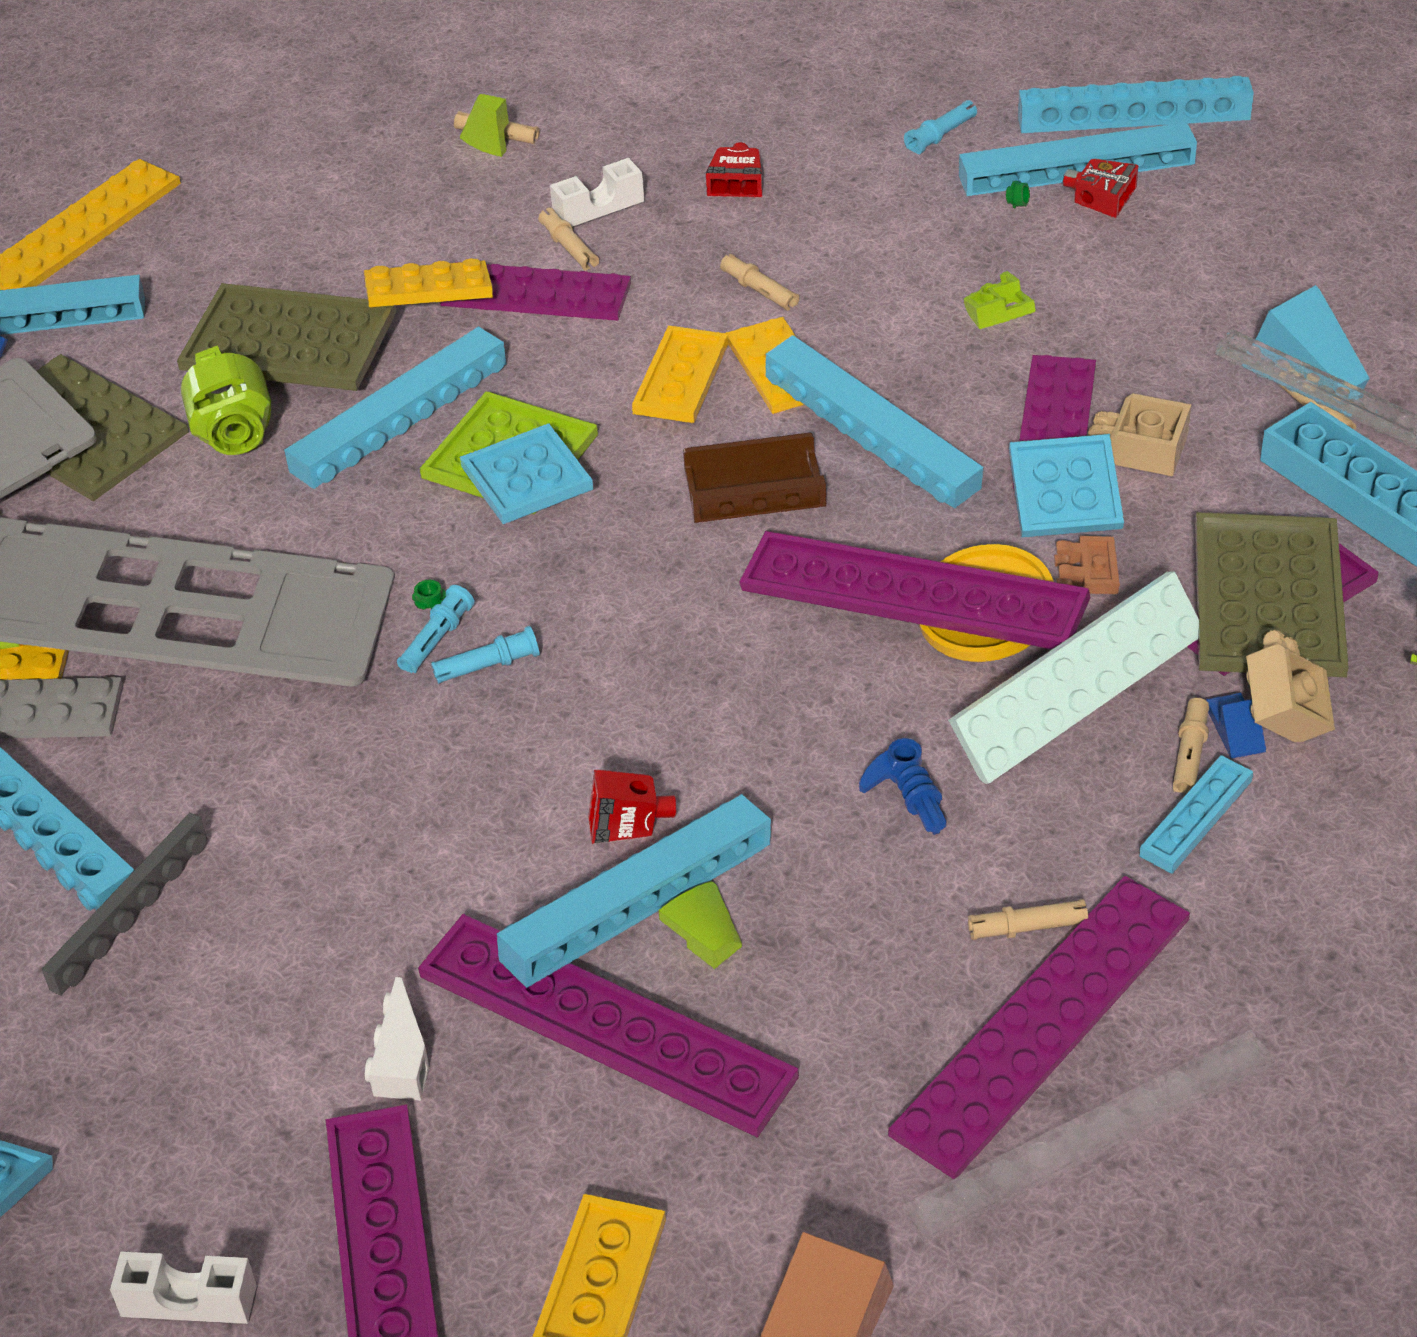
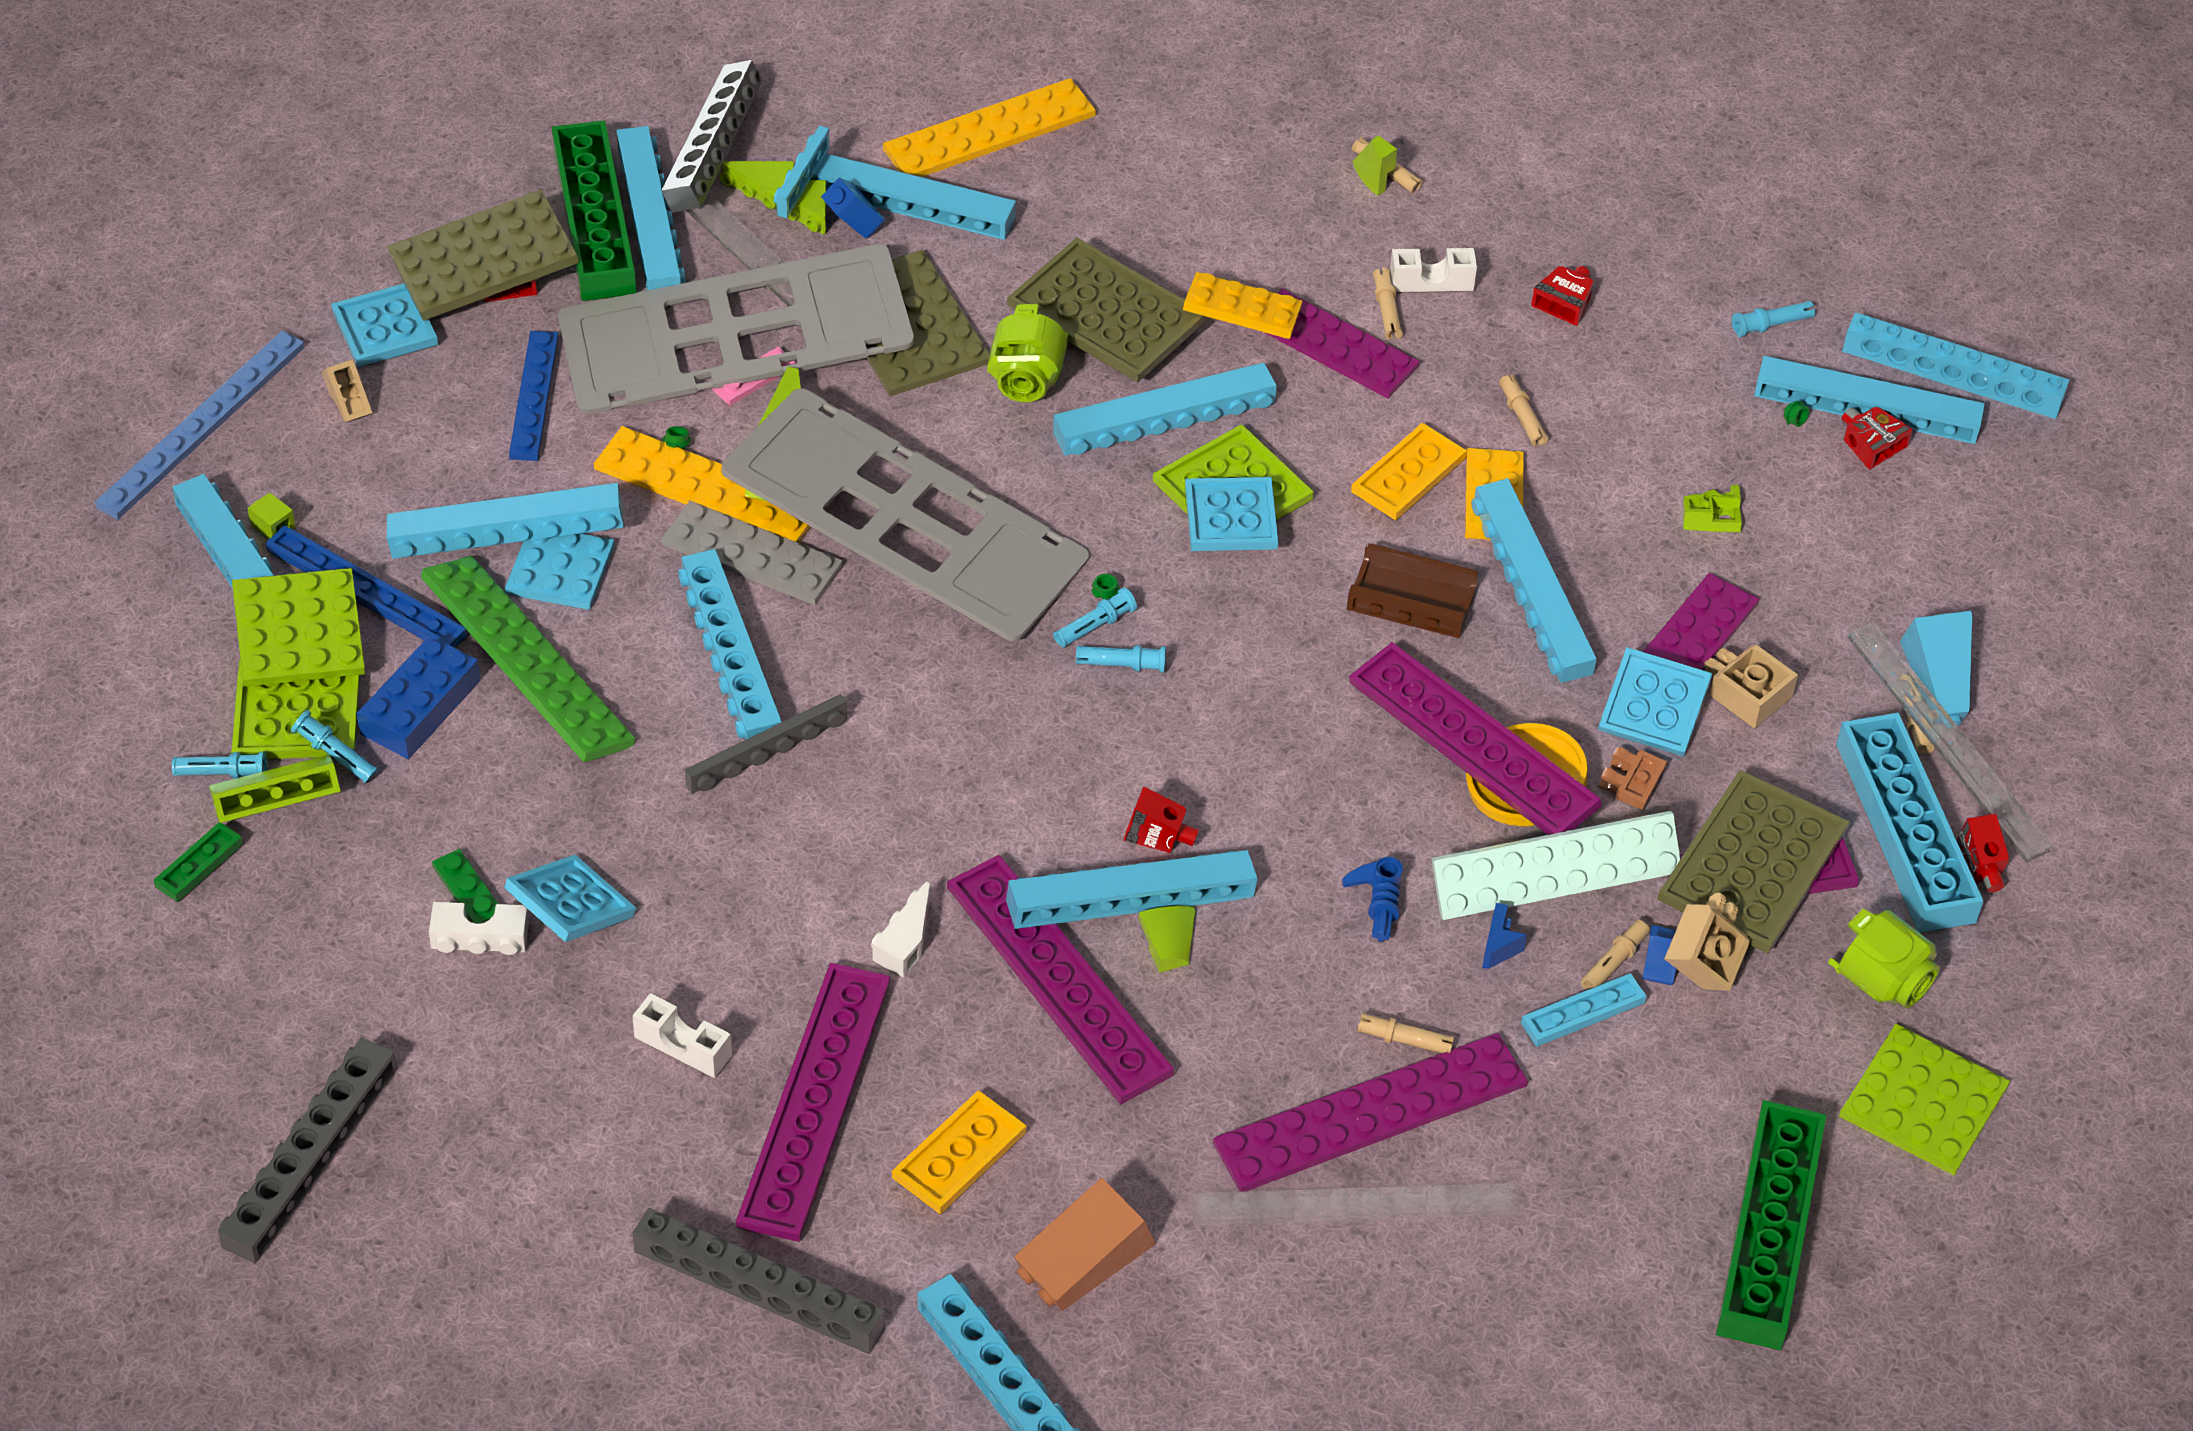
camera: 20 degrees right, 5 degrees up
none -> blue slope [1482,903,1527,969]

